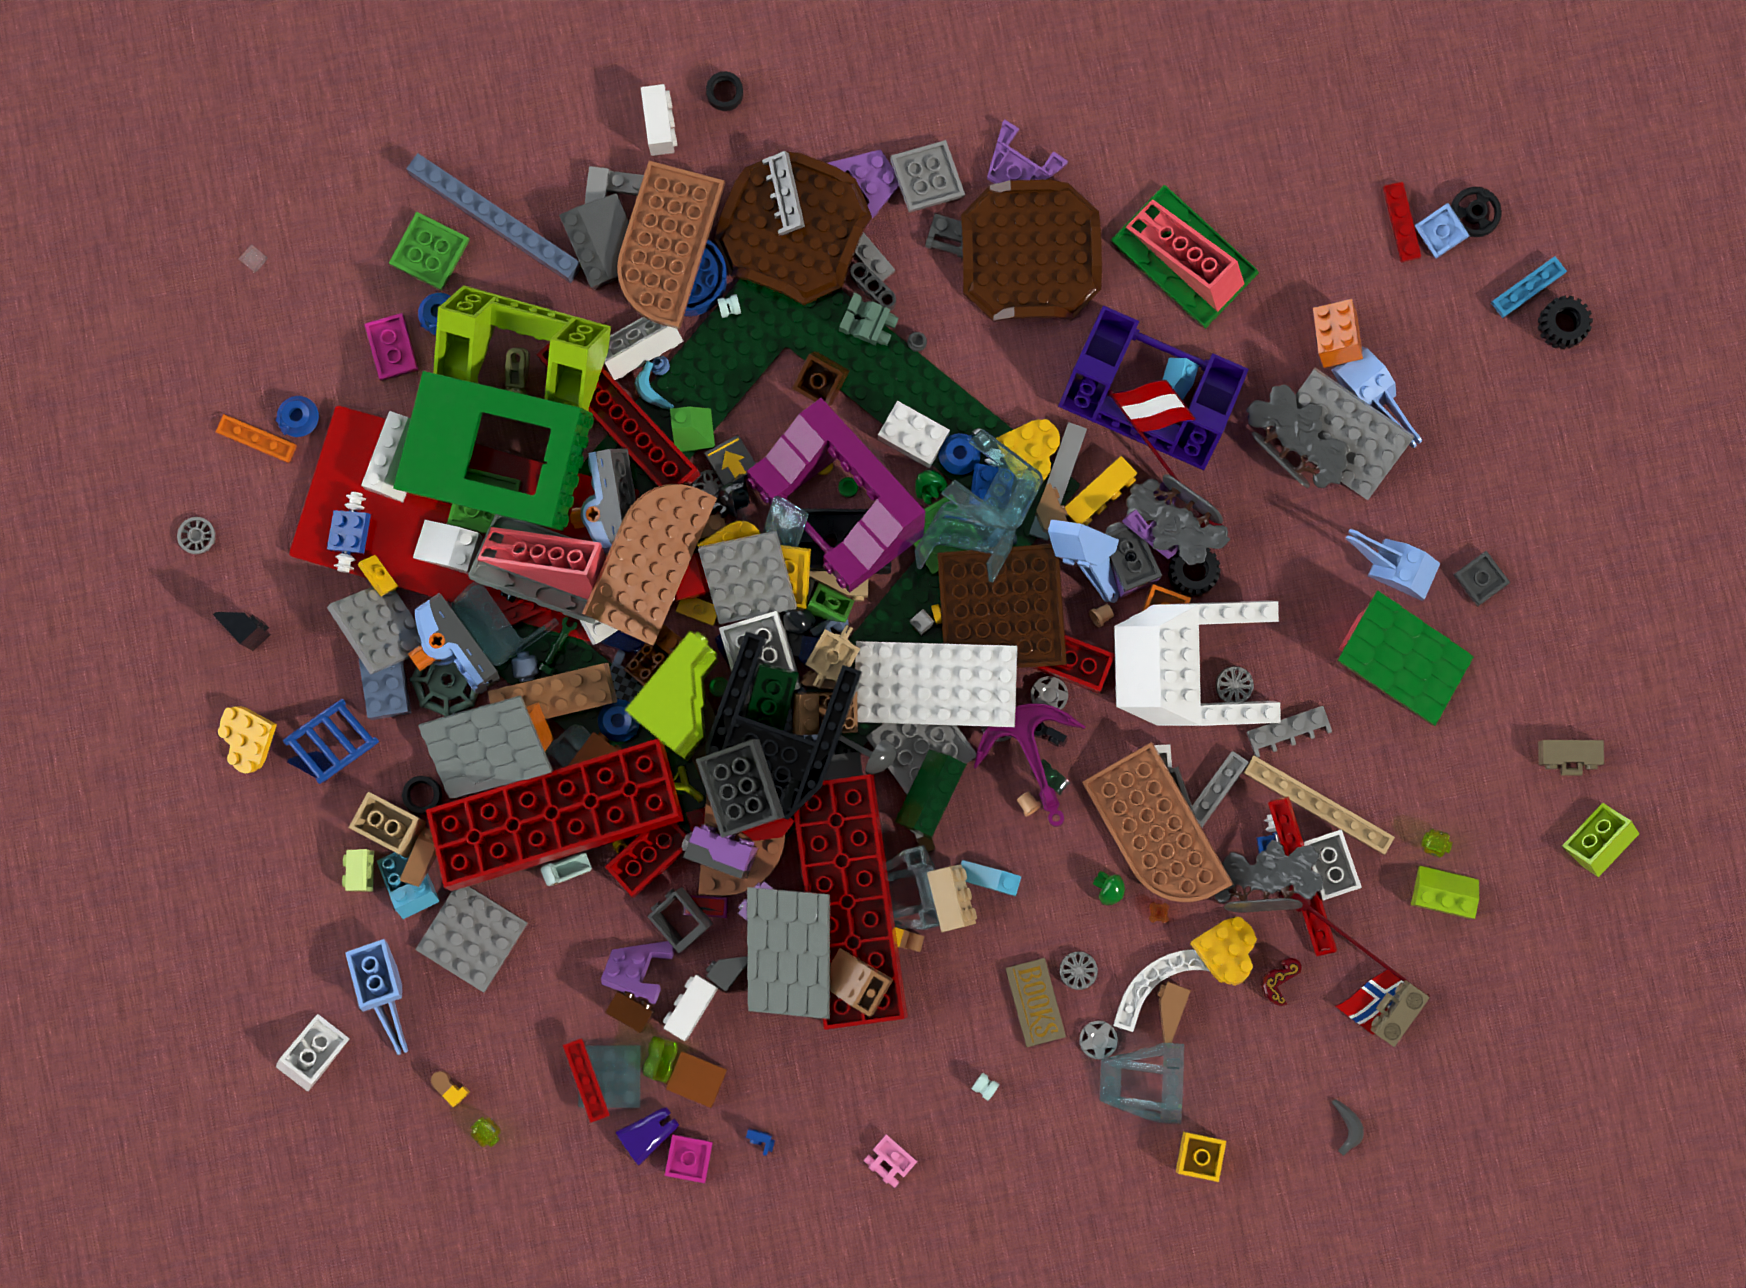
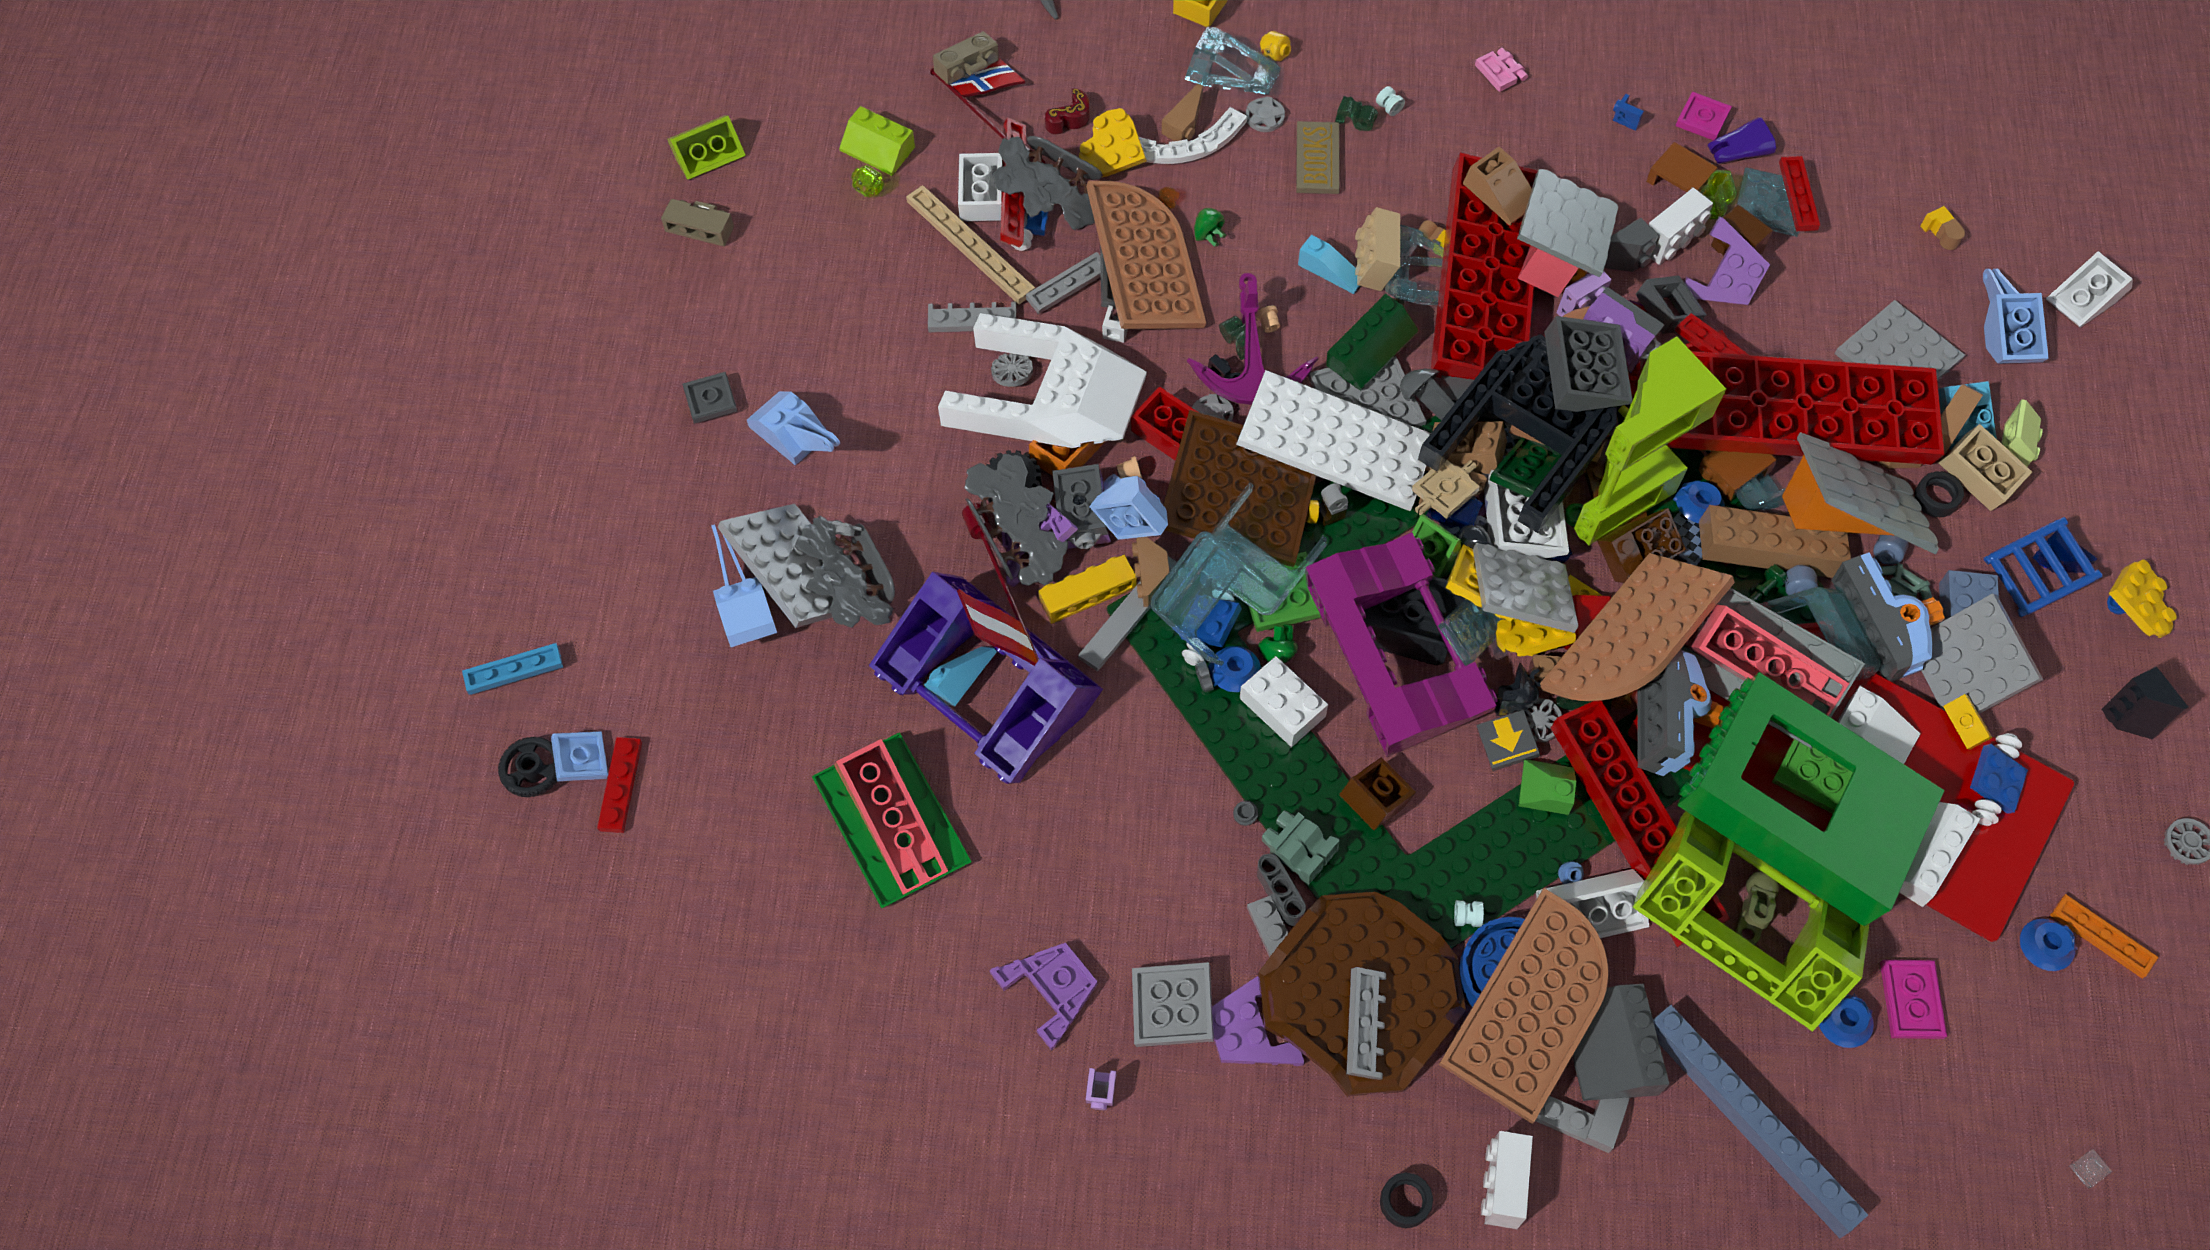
camera: 160 degrees left, 20 degrees down
bright green plate [389,212,470,291] -> none
clear neon green head [471,1117,501,1148] -> none
medium azure piece [635,361,674,410] -> none
dark grey plate [925,214,963,258] -> none
reddish brown plate [961,179,1102,322] -> none
yellow plate [995,419,1060,486] -> none
light grey wheel [1059,951,1098,990] -> none
orange brick [1313,299,1363,368] -> none
green piece [1337,590,1474,726] -> none
black tyre [1537,295,1593,349] -> none
none -> light grey plate [832,521,862,537]
none -> lavender window [1086,1068,1117,1110]
none -> yellow head [1260,31,1291,61]
none -> clear green leg [1335,96,1378,131]
none -> red plate [1675,313,1749,355]

